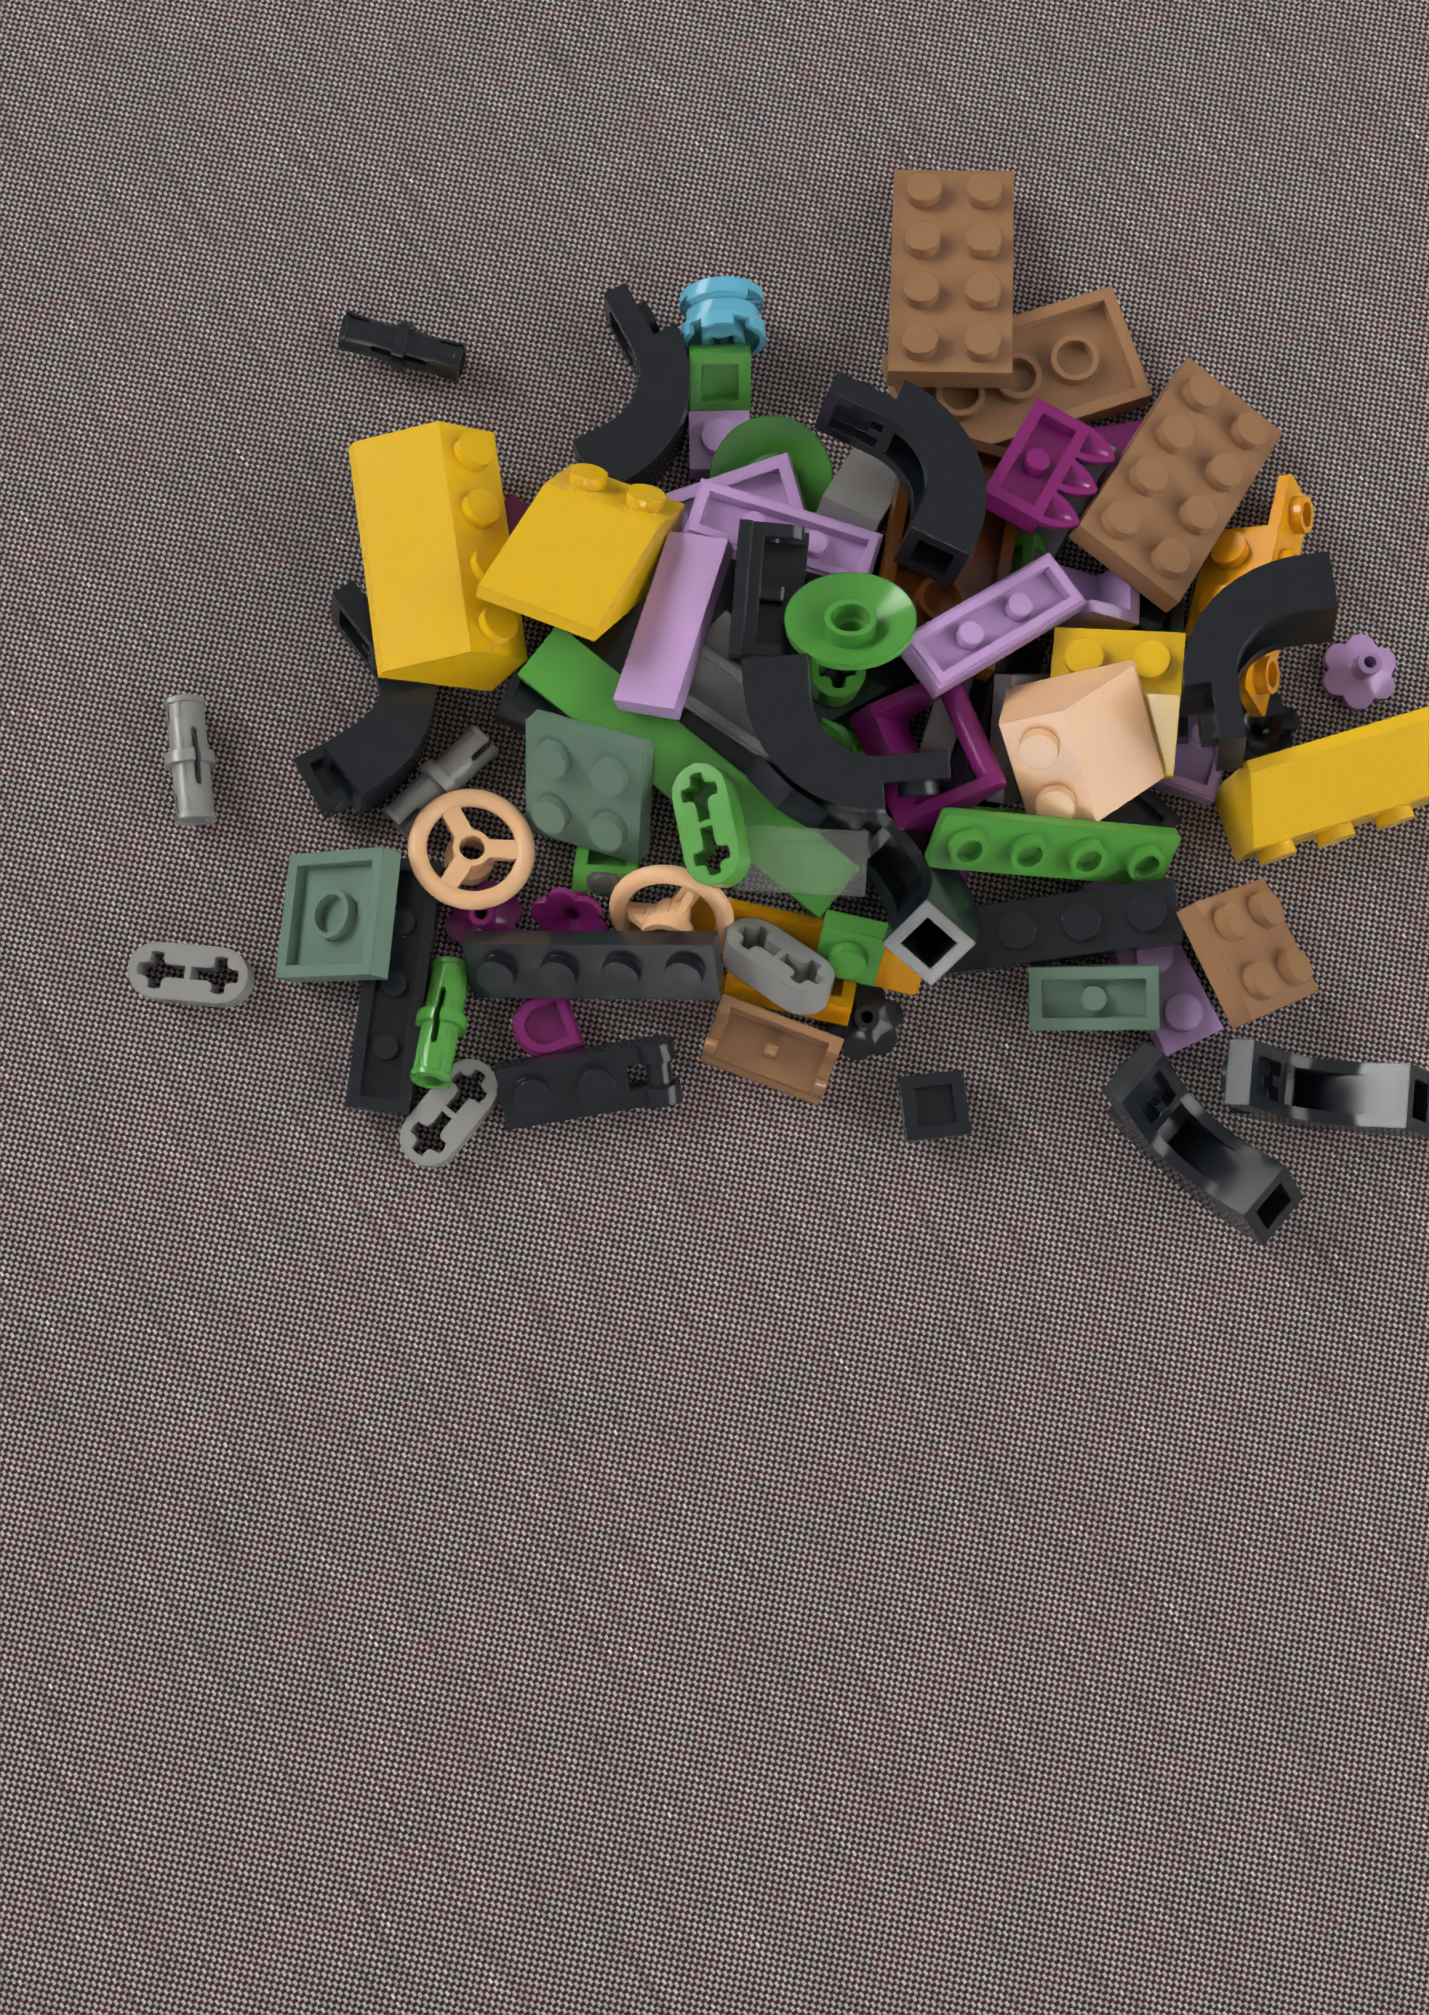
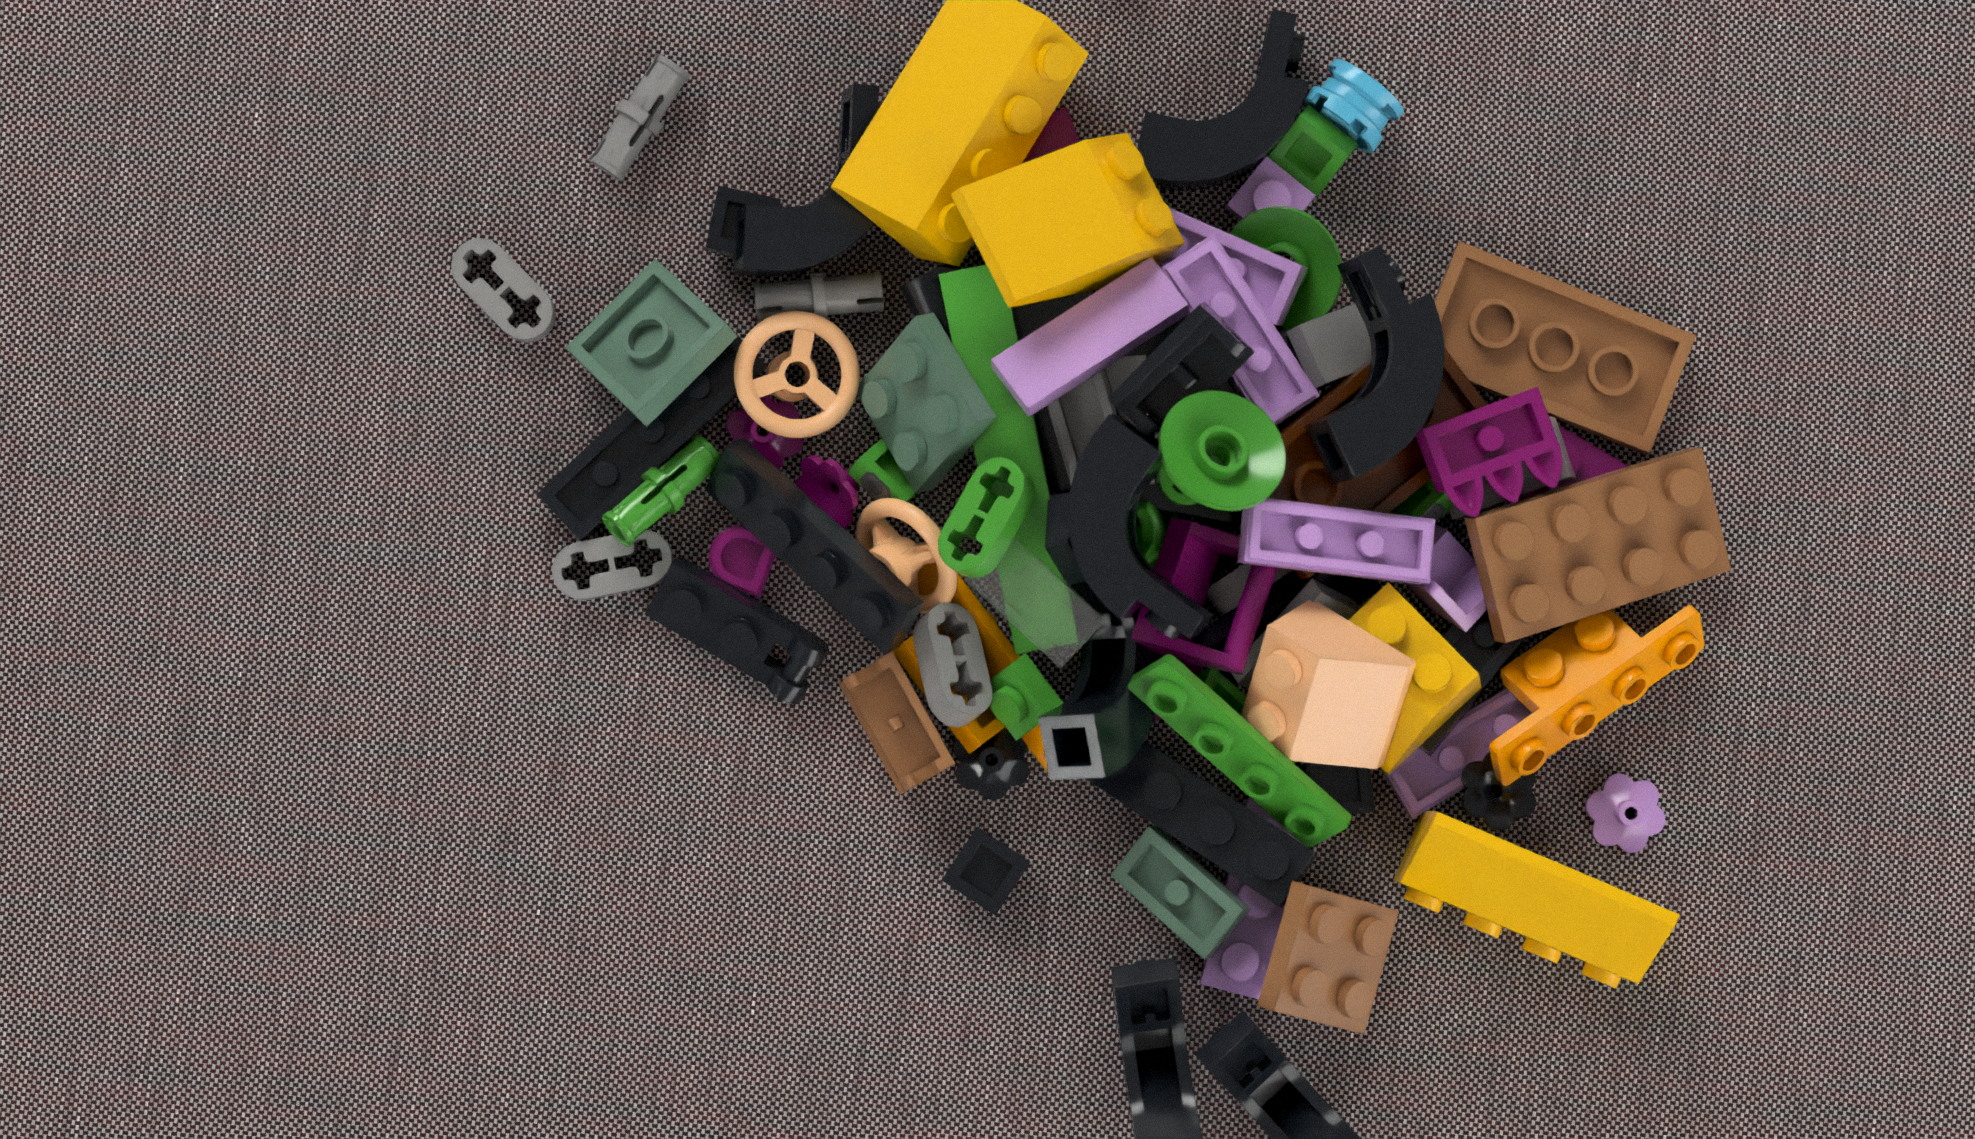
camera: 40 degrees right, 5 degrees up
medium nougat plate [887,170,1014,389] -> none
black arch [1181,551,1338,771] -> none

